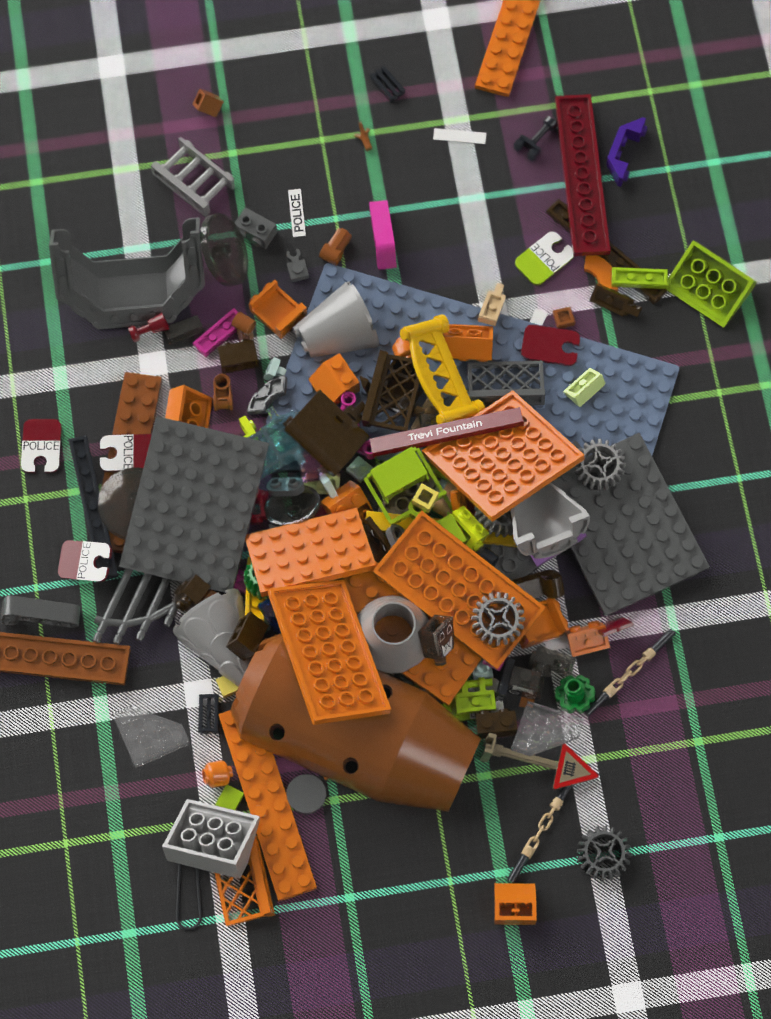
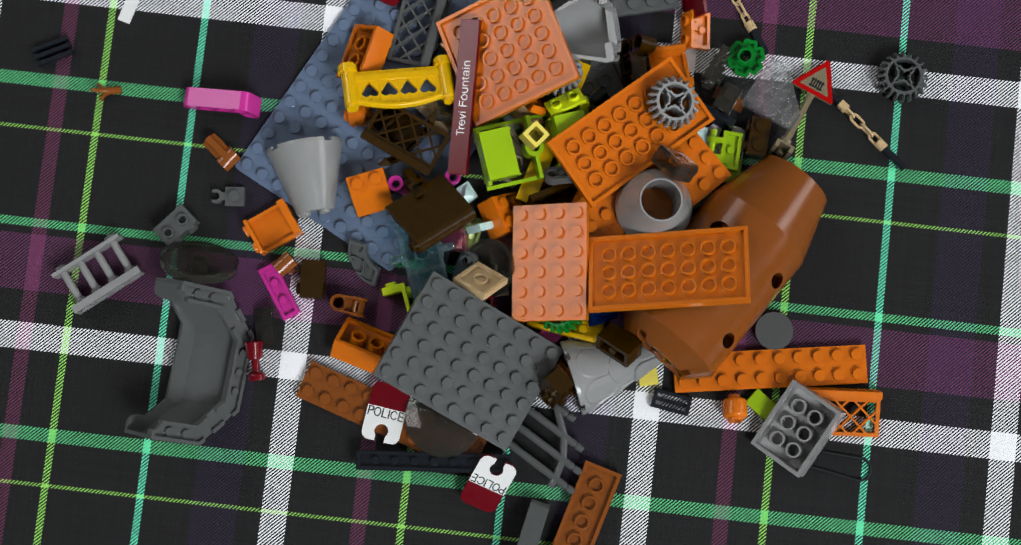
camera: 75 degrees left, 15 degrees up
piece [21,419,62,473] -> none
clear plate [112,706,190,768] -> none
dark orange panel [192,88,224,117] -> none
light aqua tile [263,357,286,381] -> none
white sticker [288,189,306,237] -> none
tan hinge [478,283,506,326] -> none
orange slope [494,883,536,925] -> none
none -> tan tile [453,261,508,301]

